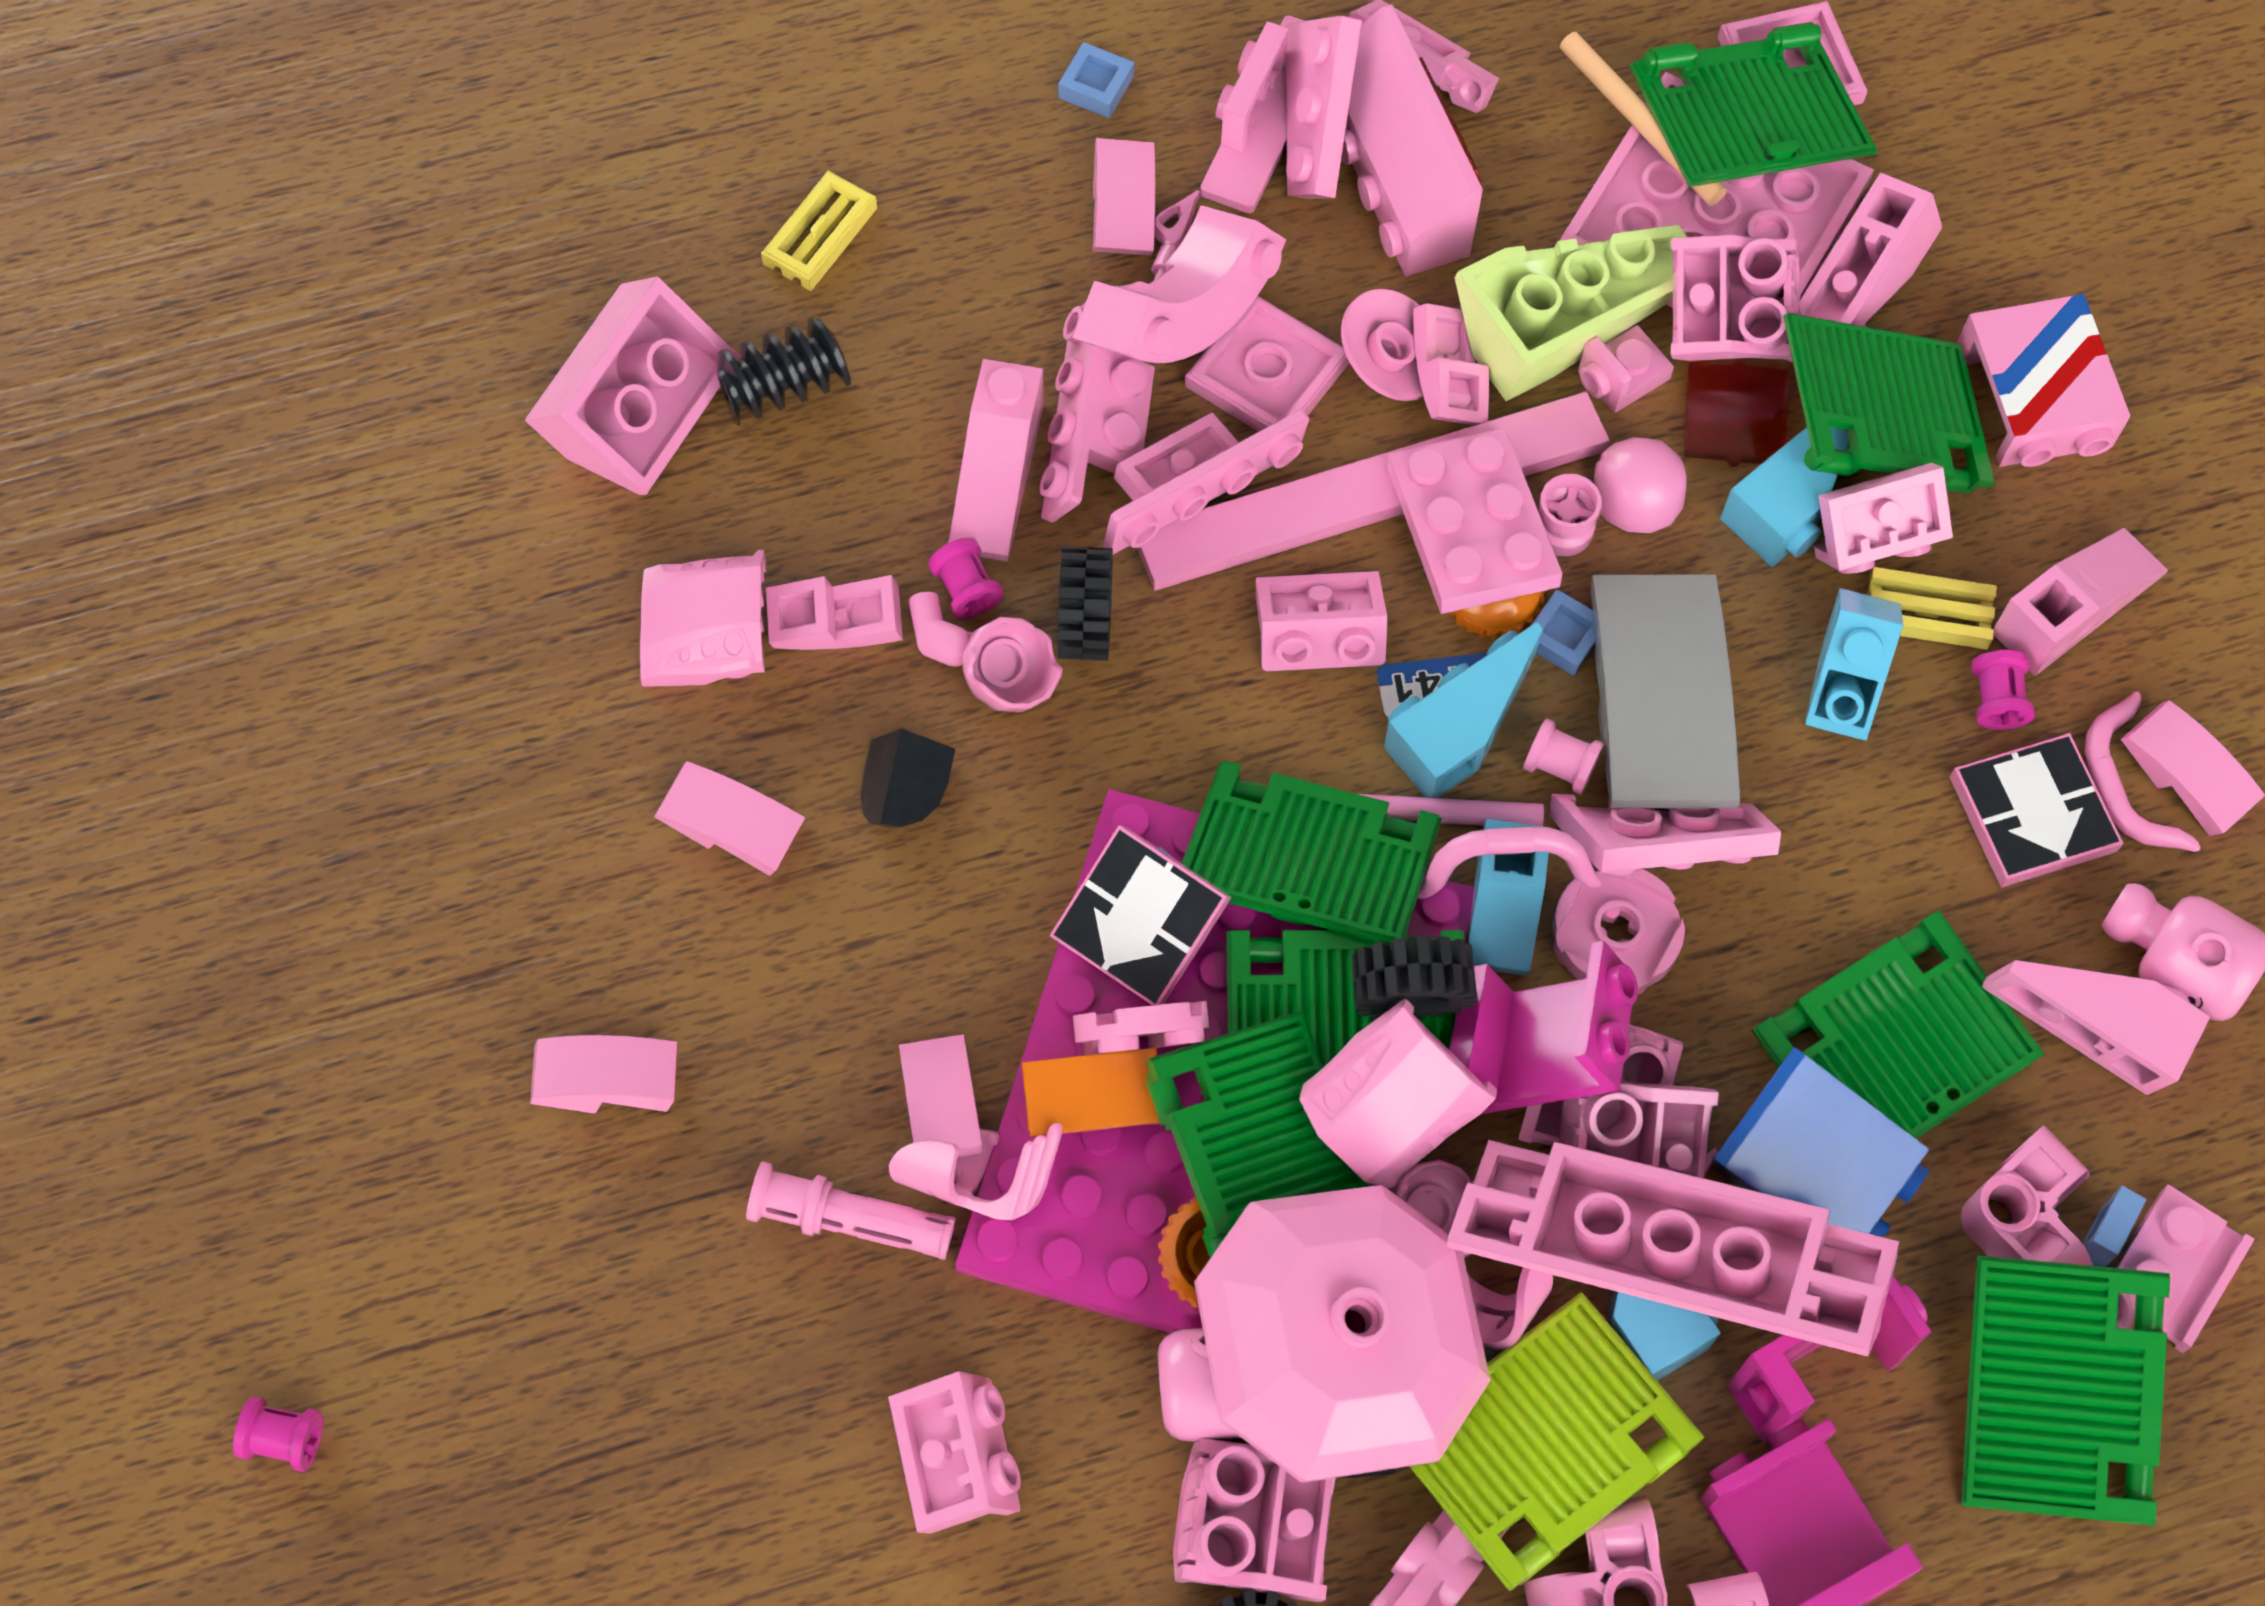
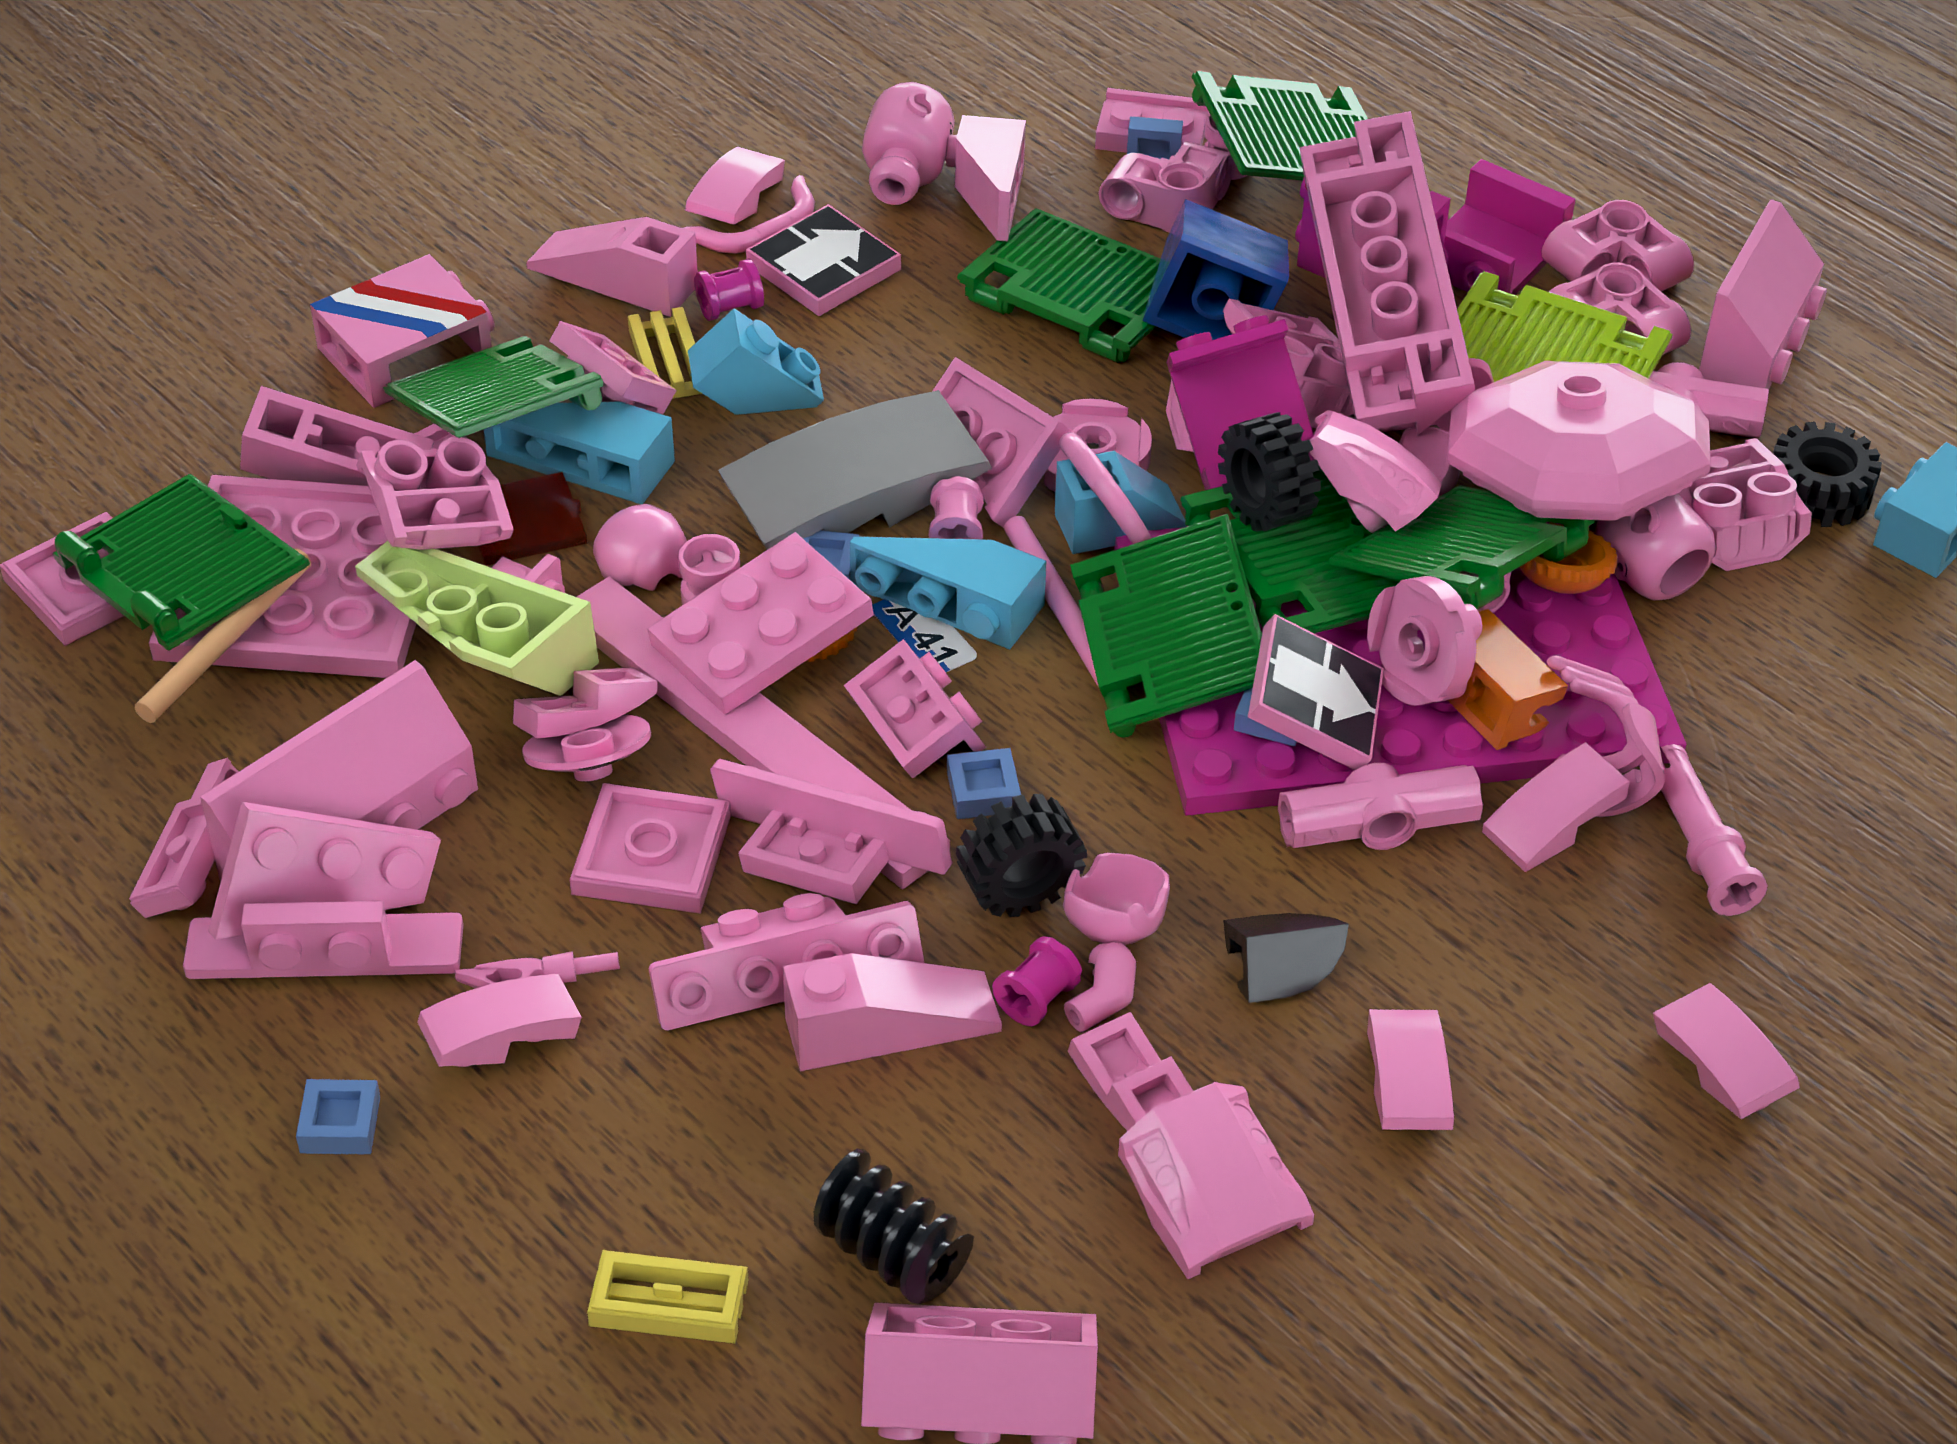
camera: 115 degrees left, 20 degrees down
bright pink bracket [888,1371,1021,1534] -> none
bright pink brick [1073,205,1286,363] -> none
none -> medium blue tile [947,748,1021,819]
none -> bright pink piece [1278,763,1483,850]

